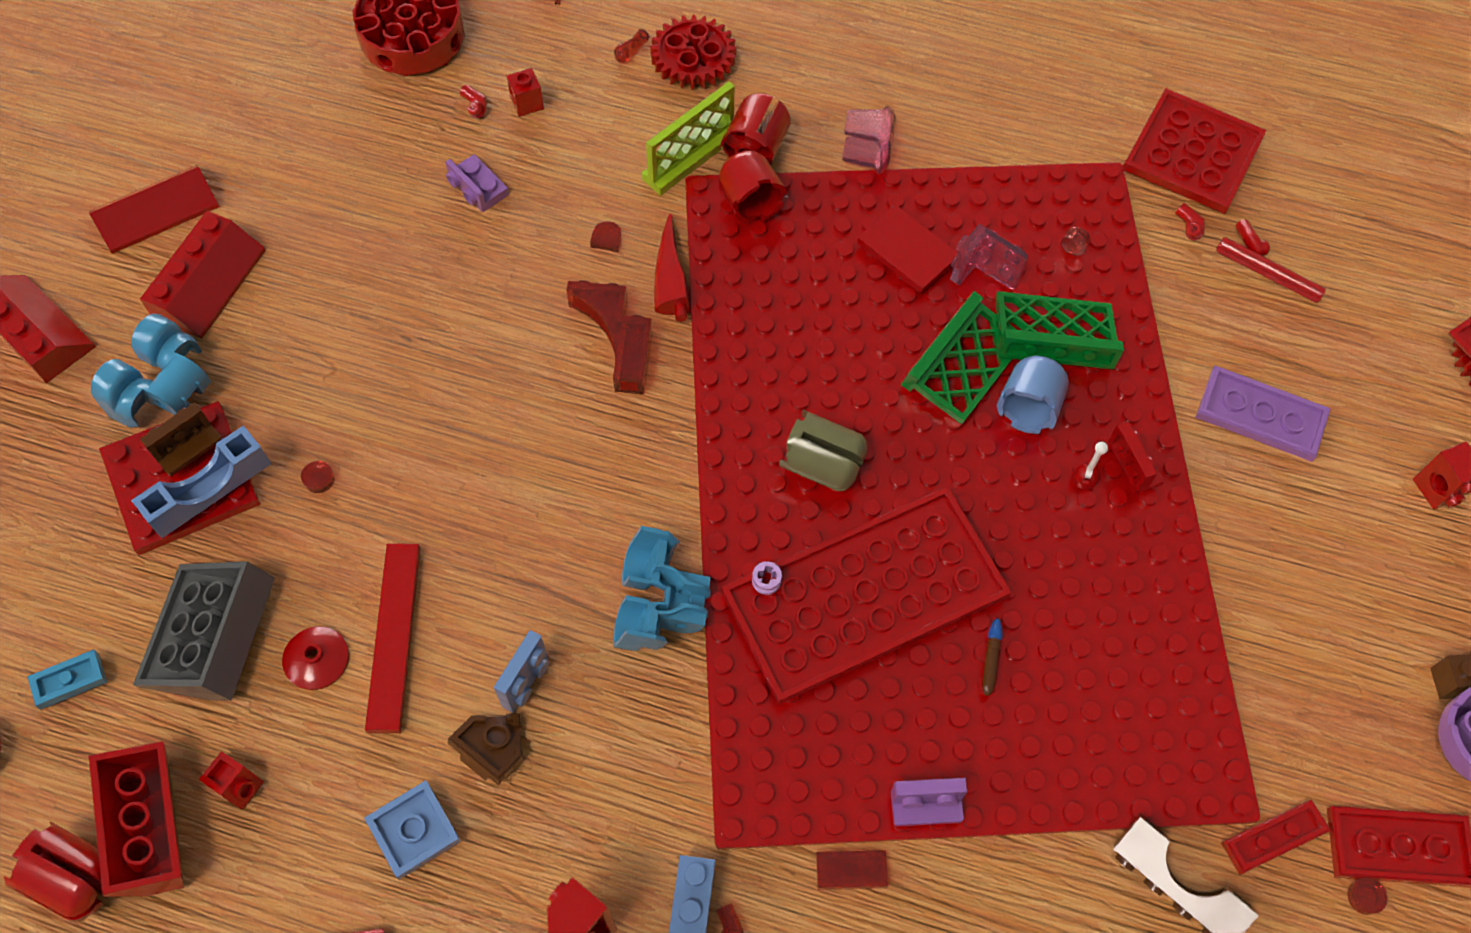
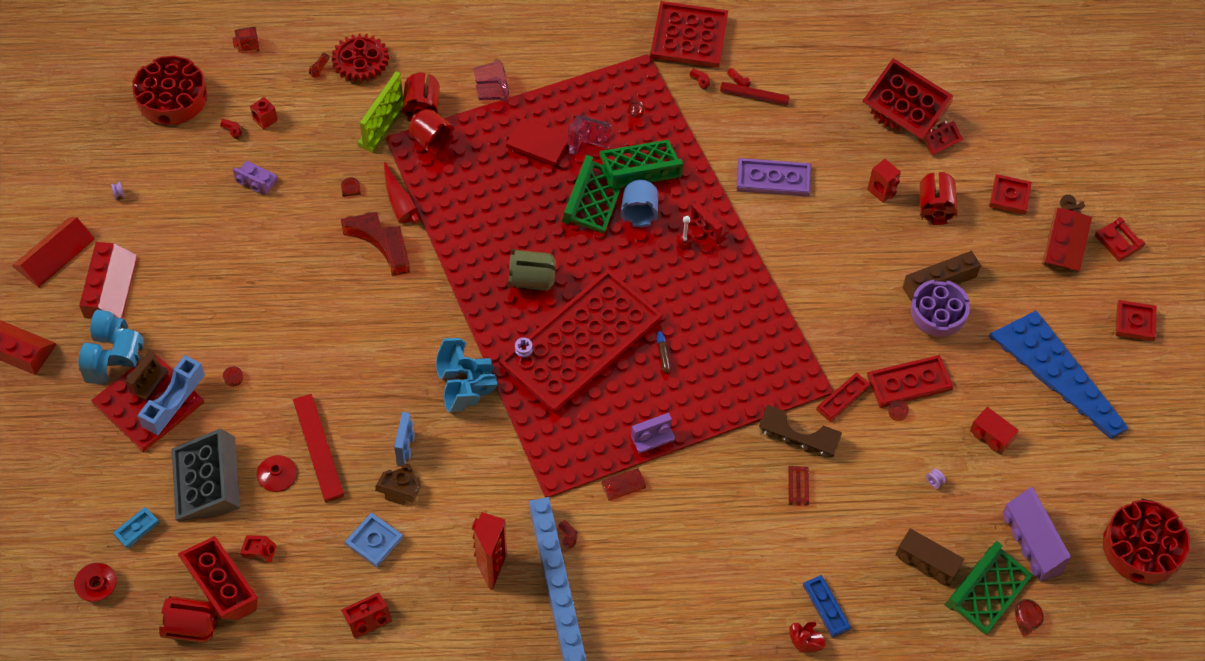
camera: 20 degrees left, 5 degrees down
none -> lavender bush [111,182,124,200]

